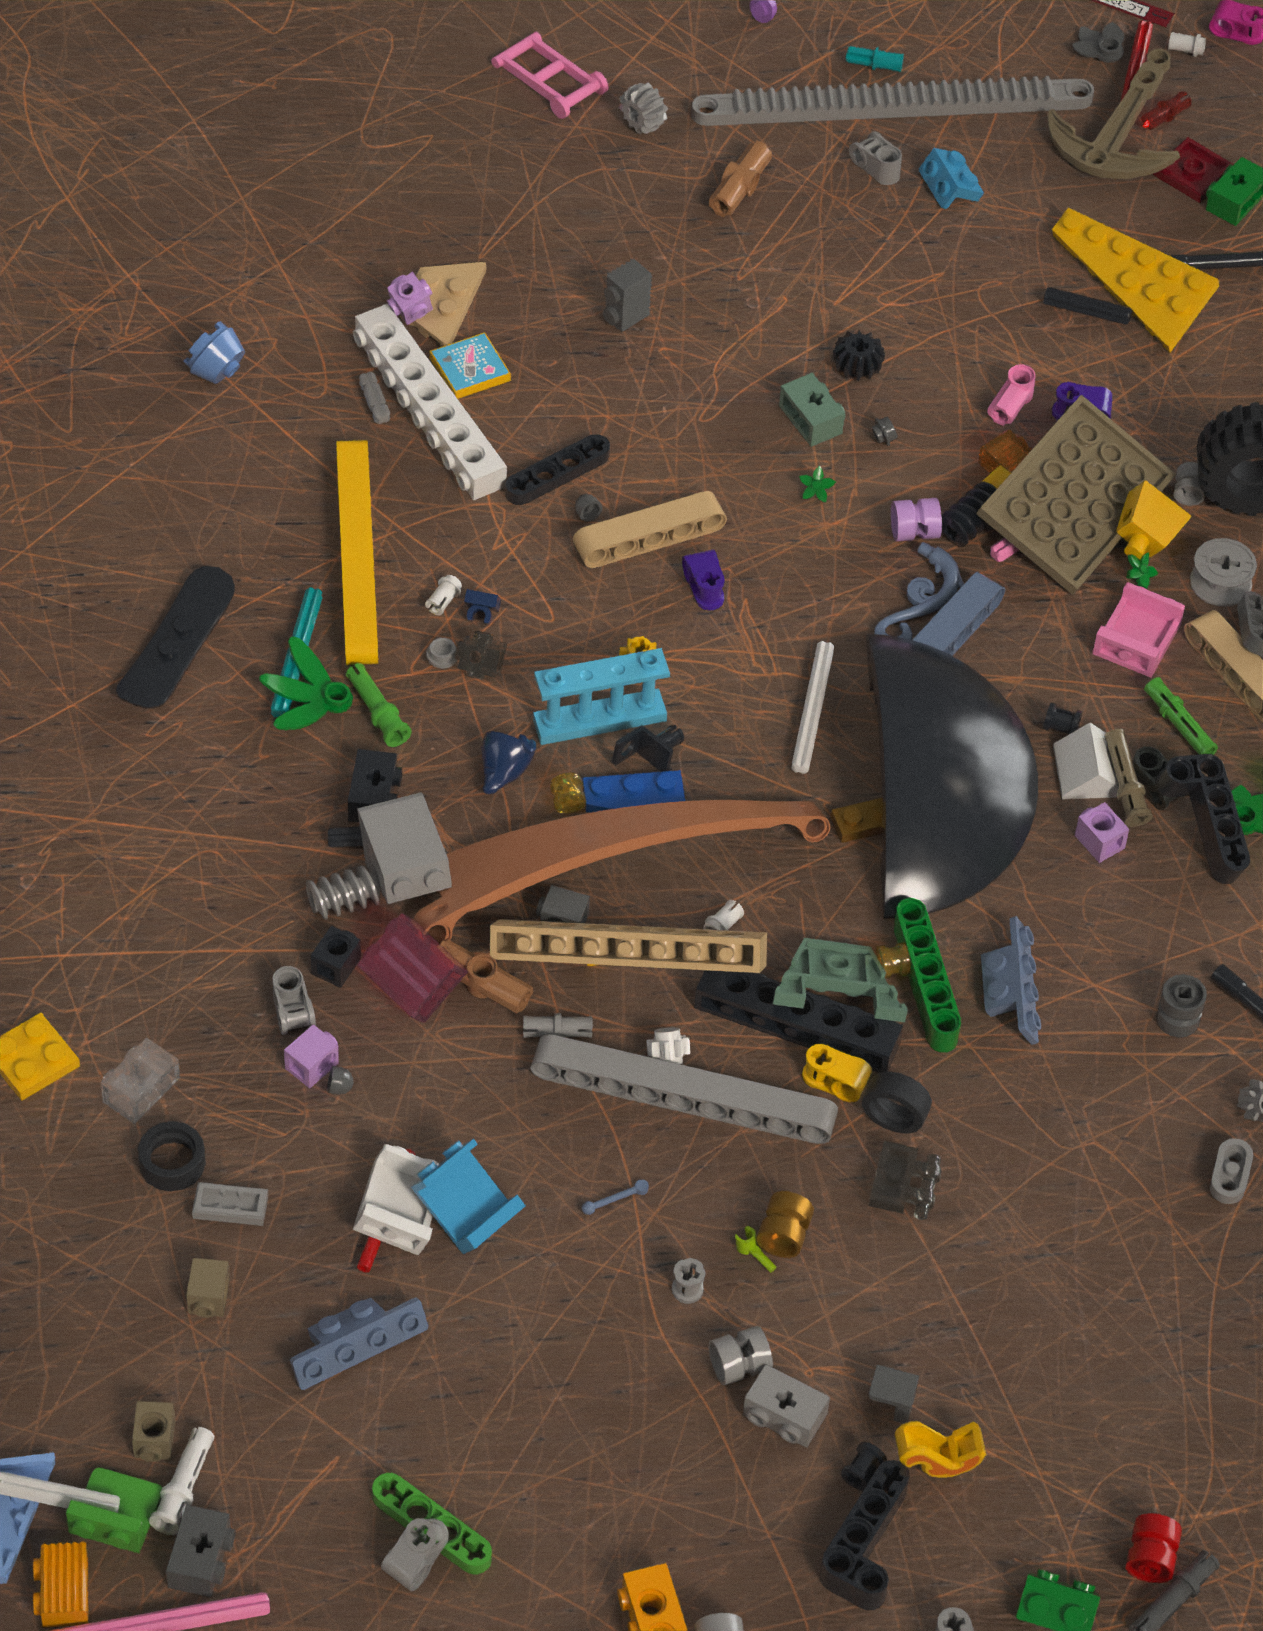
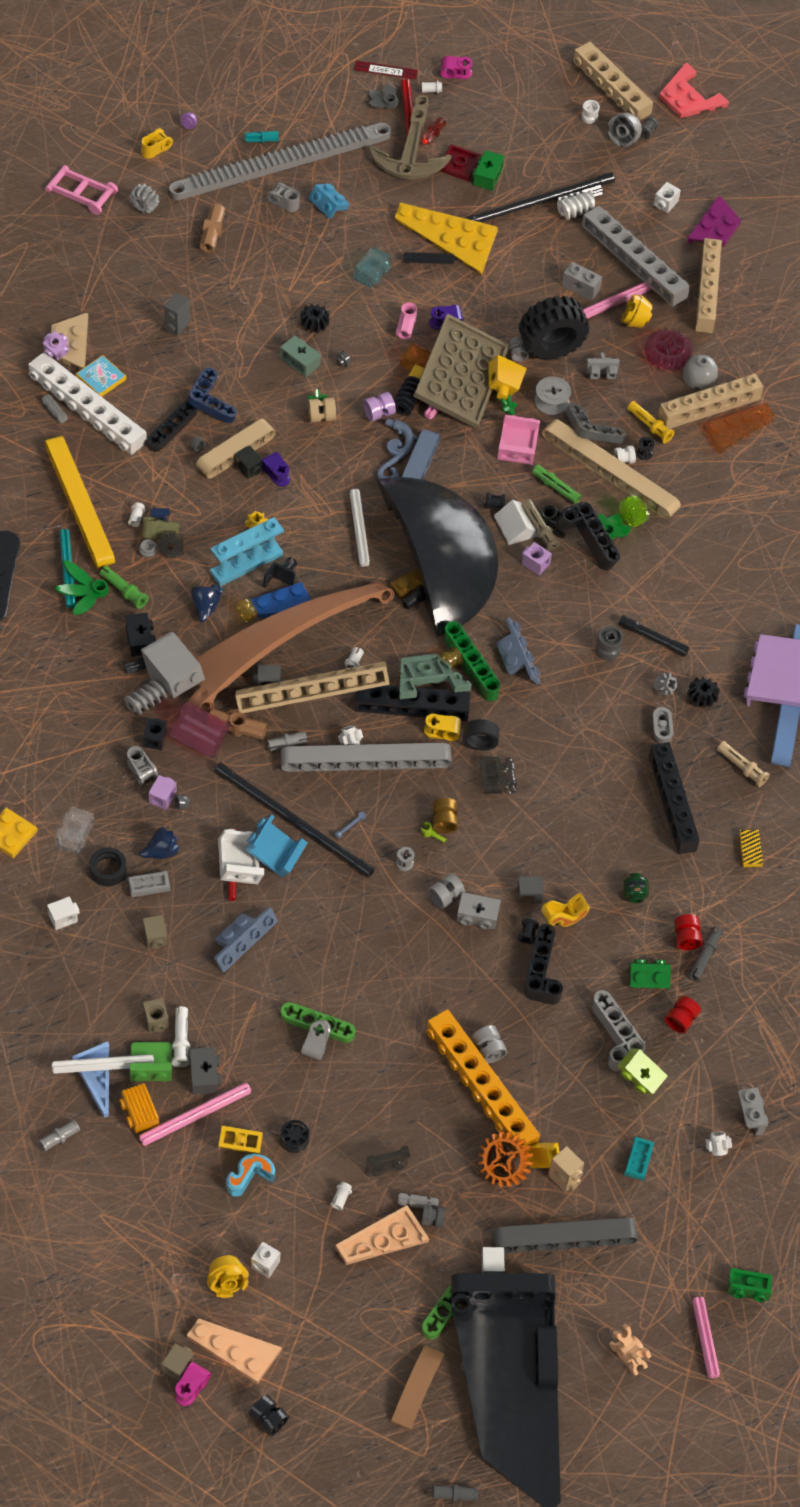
camera: 20 degrees left, 5 degrees up
none -> white brick [47,896,80,930]
none -> dark blue hat [139,826,180,860]
none -> yellow piece [141,128,173,159]
none -> olive piece [142,517,179,539]
none -> dark blue beam [187,367,237,423]
none -> black piece [215,762,375,878]
none -> pearl dark grey brick [235,446,263,479]
none -> tan wheel [308,397,336,423]
none -> clear light blue brick [354,246,391,288]
none -> black axle [402,586,426,610]
none -> dark green head [623,873,649,903]
none -> black brick [649,742,700,854]

